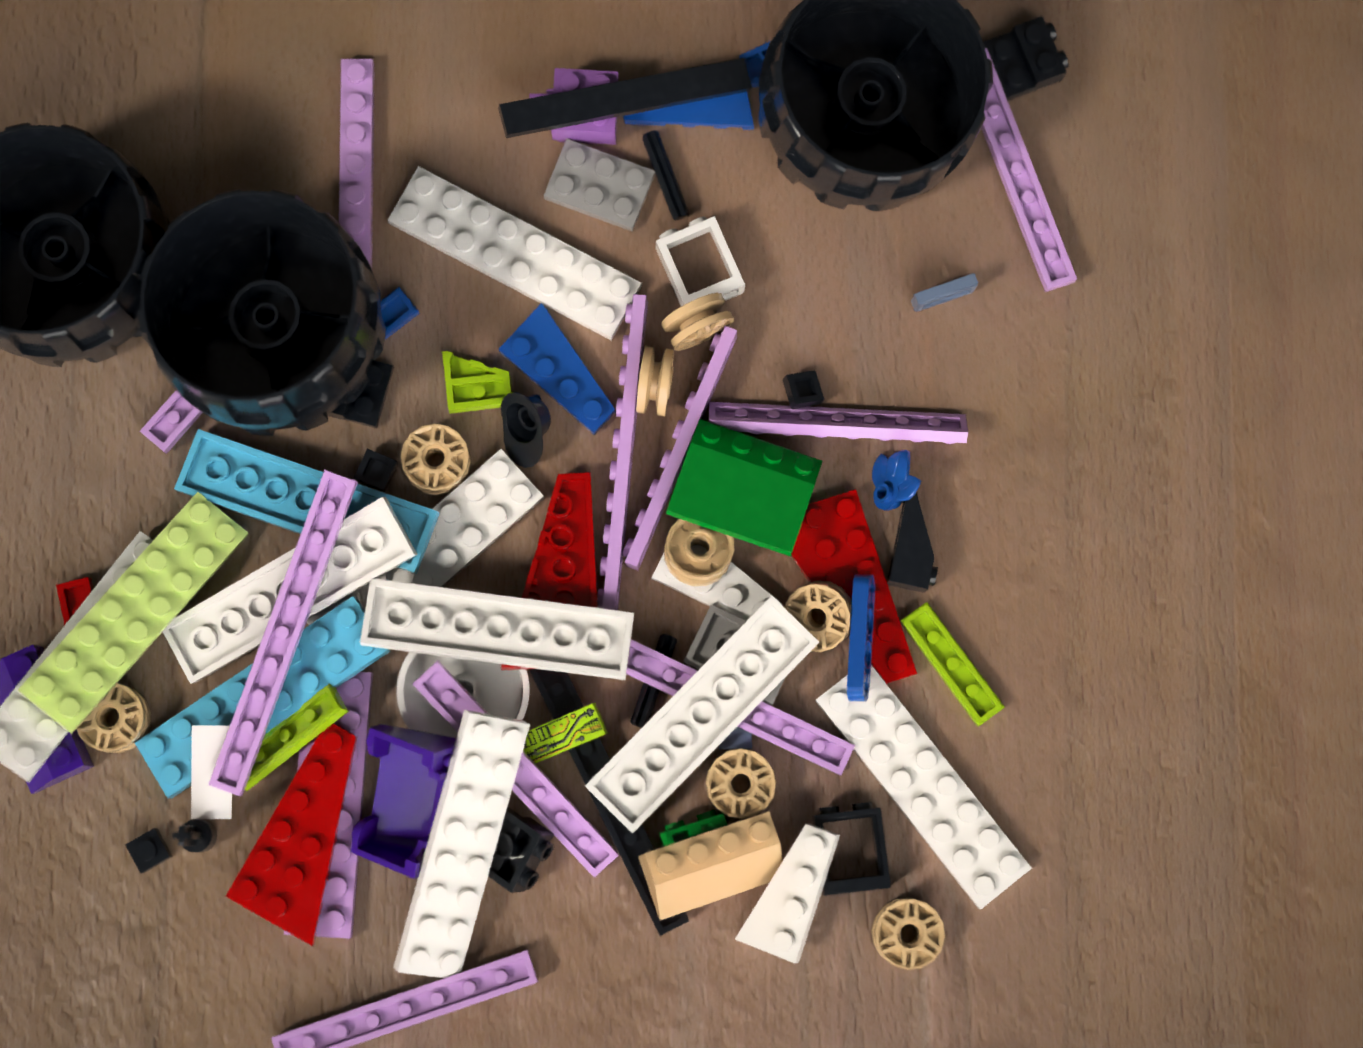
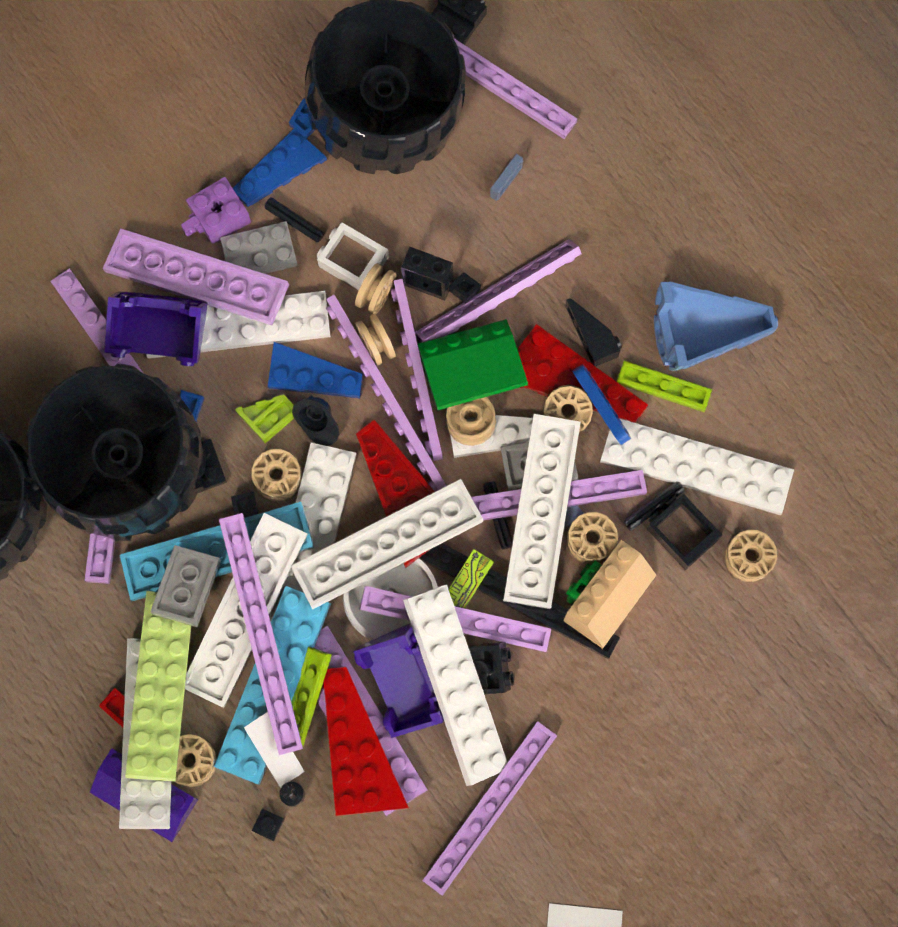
camera: 30 degrees left, 5 degrees down
black tile [498,58,752,138] -> none
white wing [735,824,840,963] -> none
blue plate [872,450,921,511] -> none
none -> lavender plate [103,228,289,325]
none -> dark purple windscreen [104,291,208,366]
none -> light grey plate [150,545,221,627]
none -> black window [401,247,453,301]
none -> black axle [624,482,685,531]
none -> medium blue cone [654,282,778,371]

